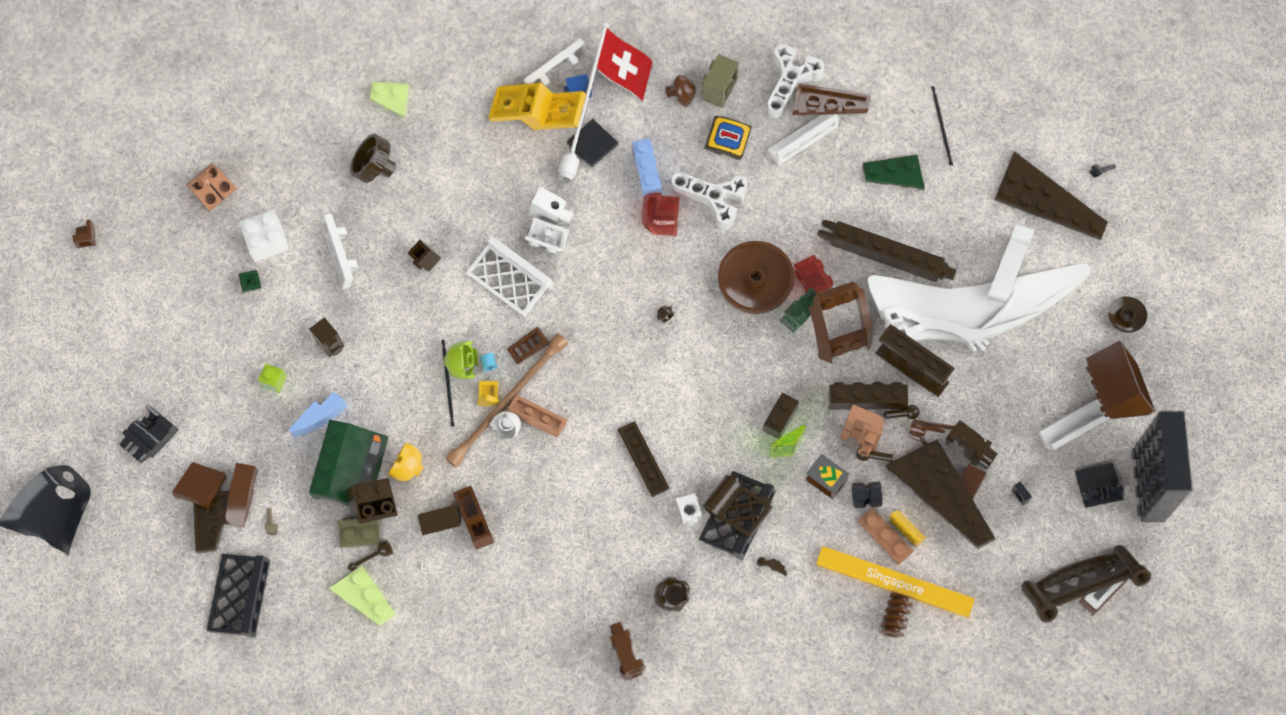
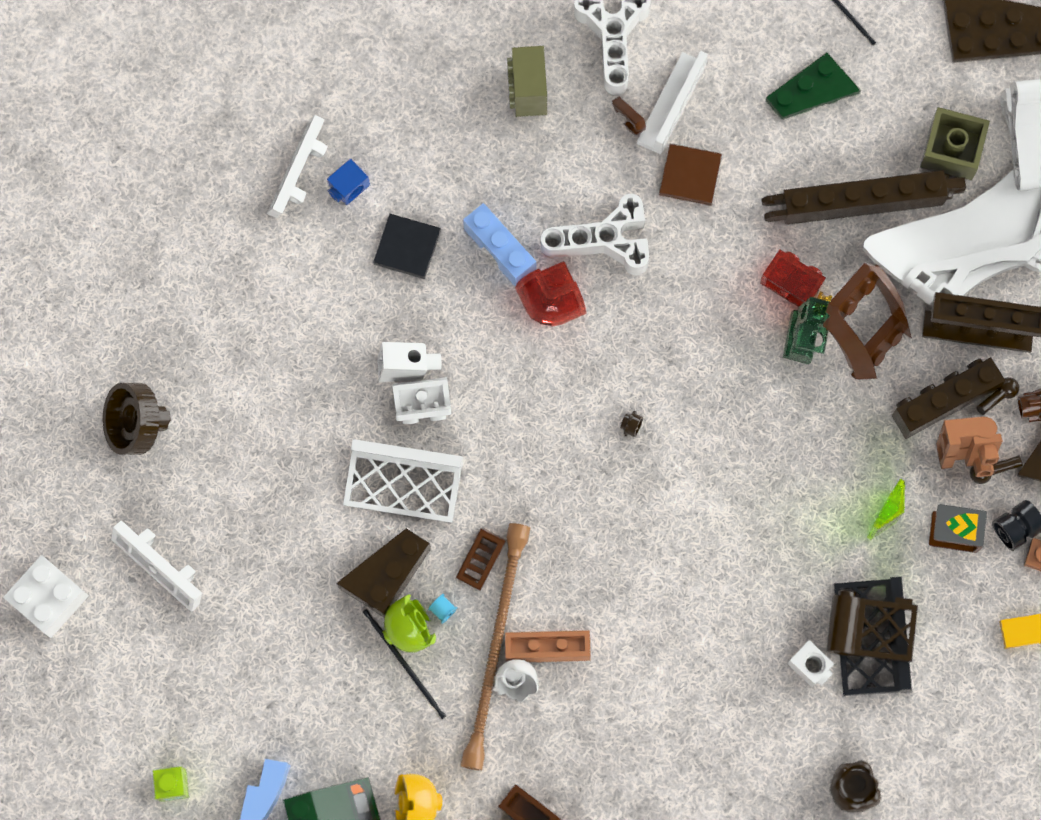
camera: 30 degrees left, 5 degrees up
dark green tile [238,270,261,293] -> none
dark brown brick [309,317,344,357] -> none
yellowish green wing [370,81,409,118] -> none
dark brown brick [407,239,441,272] -> none
yellow tile [477,381,500,406] -> none
yellow bracket [488,82,586,130] -> none
flag [557,23,653,182] -> none
dark brown tile [618,421,670,497] -> none
reddish brown piece [665,75,696,107] -> none
slope [704,115,752,160] -> none
reddish brown dish [718,241,794,314] -> none
dark brown piece [756,557,787,576] -> none
dark brown brick [763,392,799,440] -> none
wing [792,83,871,115] -> none
none -> dark brown wedge [336,528,431,618]
none -> reddish brown tile [612,96,646,135]
none -> reddish brown tile [659,144,722,206]
none -> olive brick [920,107,990,181]

